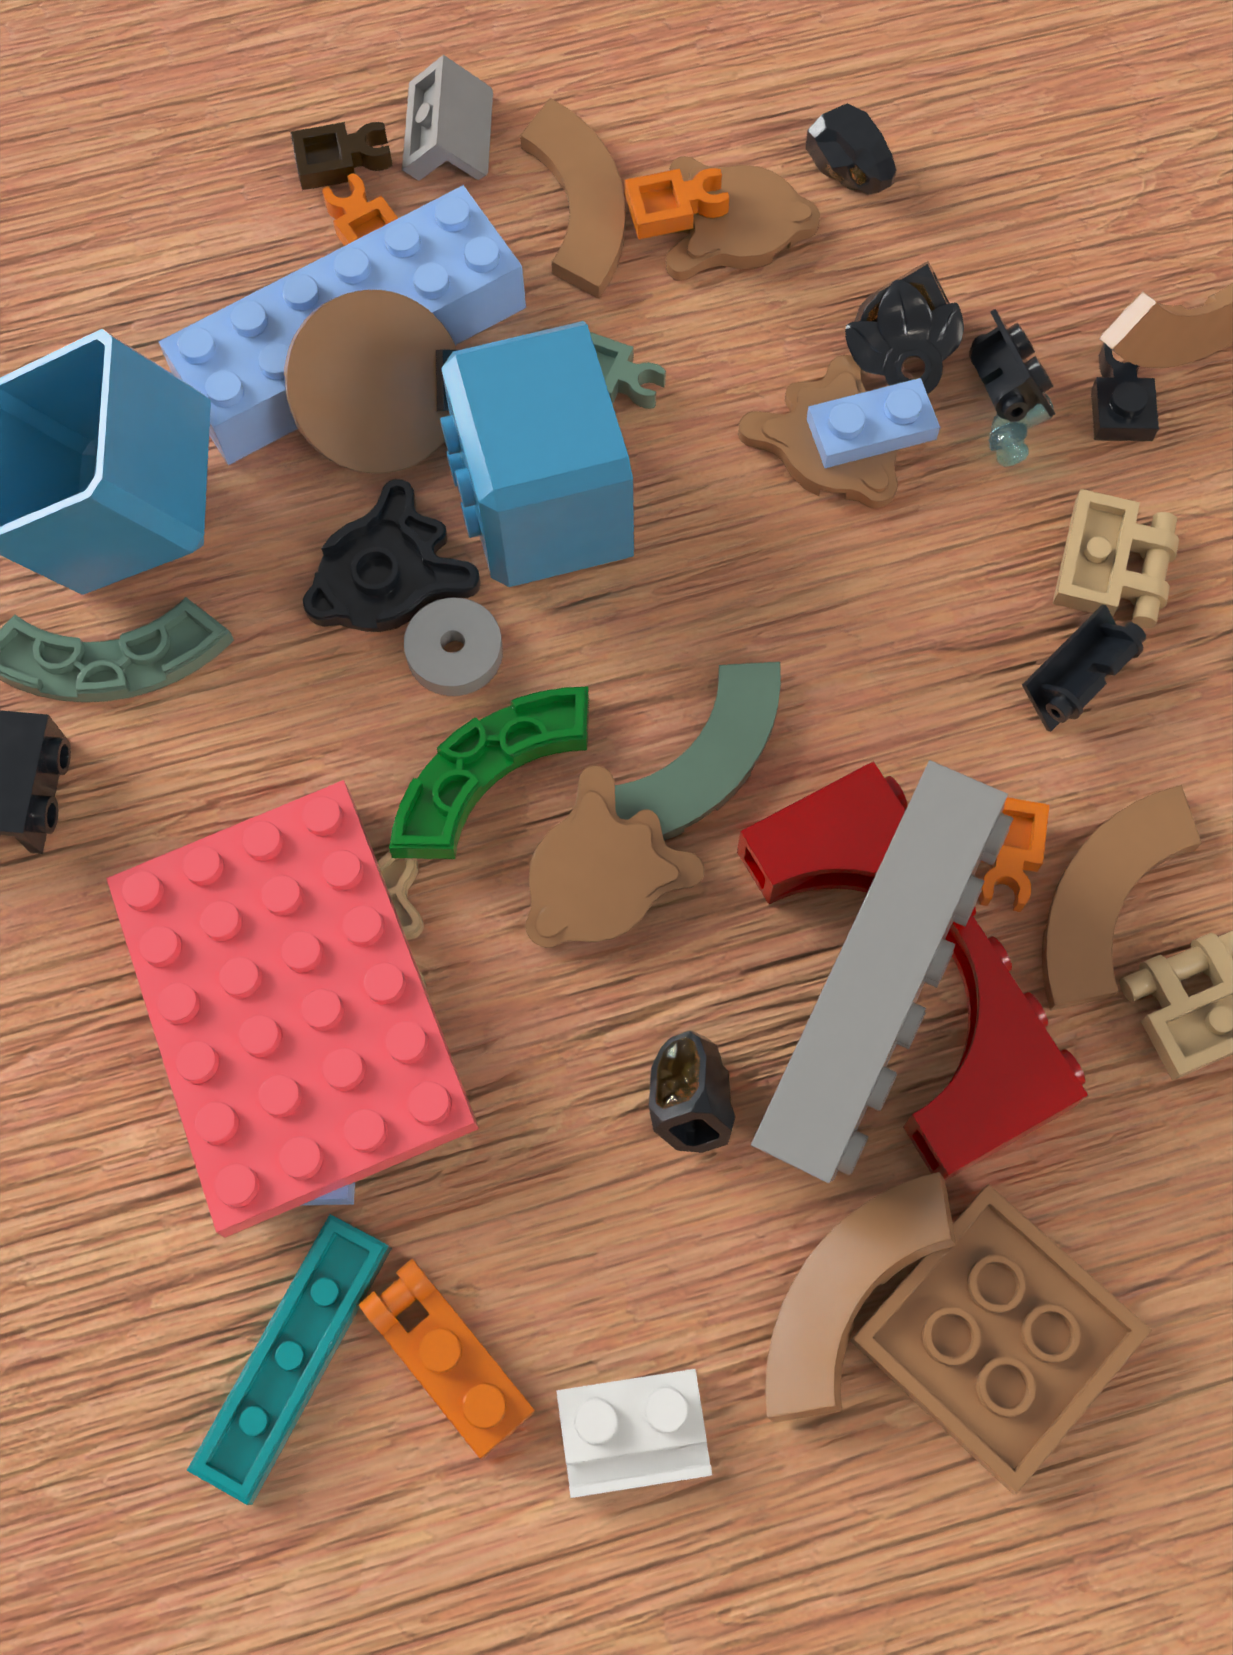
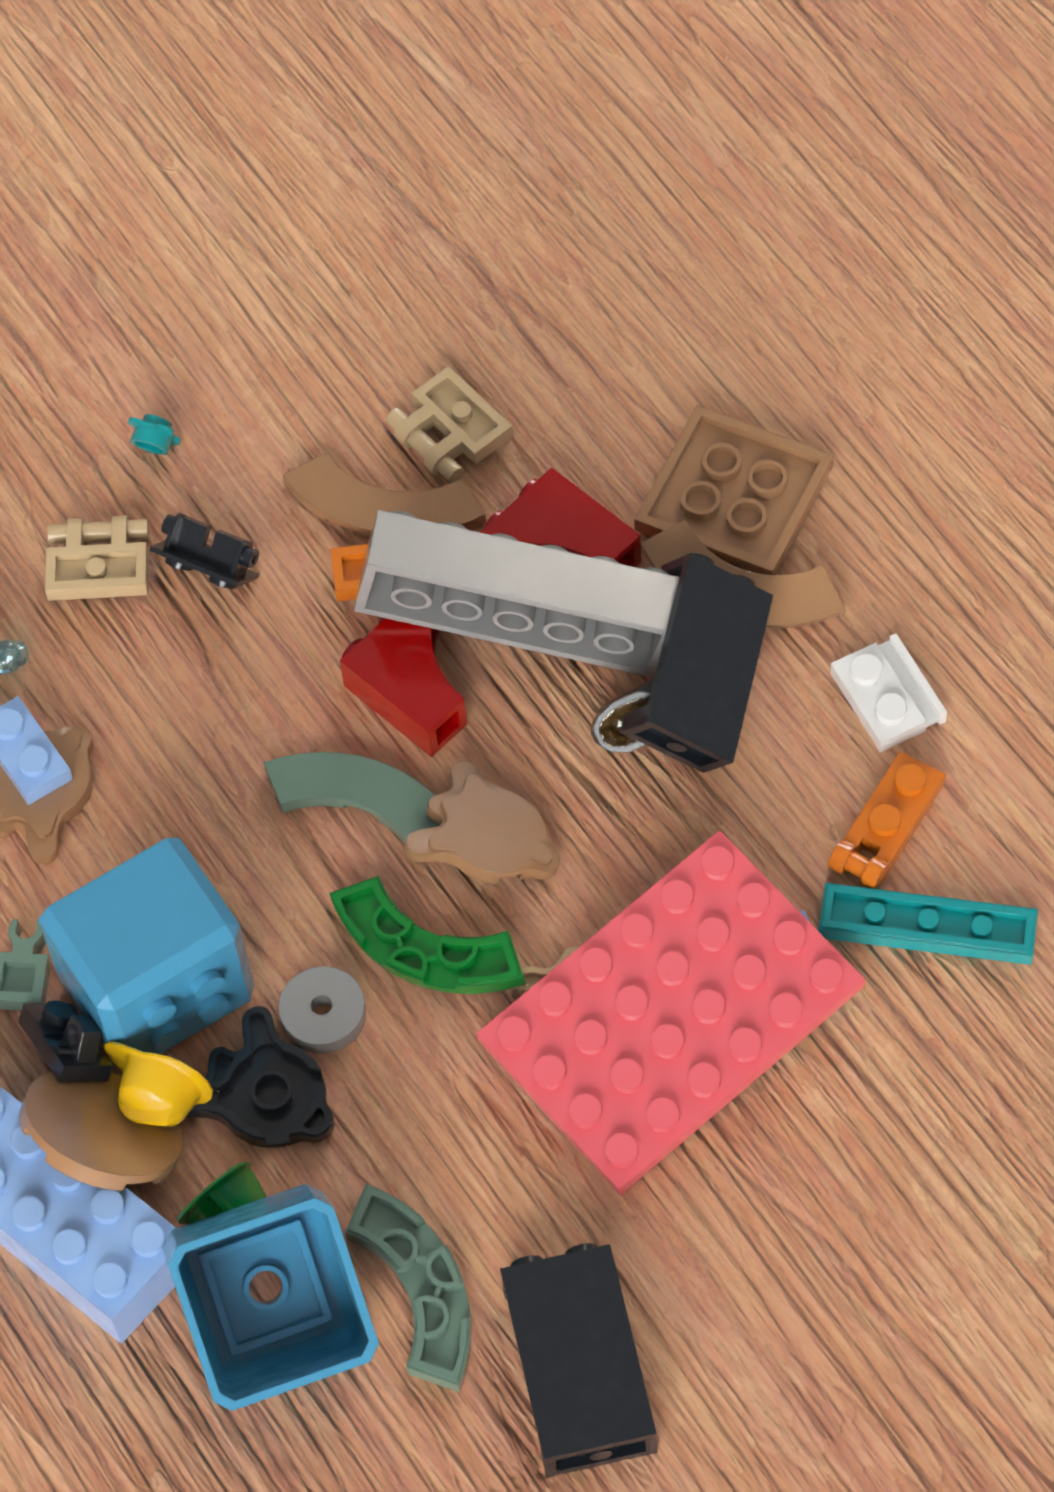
camera: 105 degrees left, 10 degrees down
none -> yellow piece [104,1041,213,1127]
none -> green piece [177,1162,267,1225]
none -> black panel [620,553,773,773]

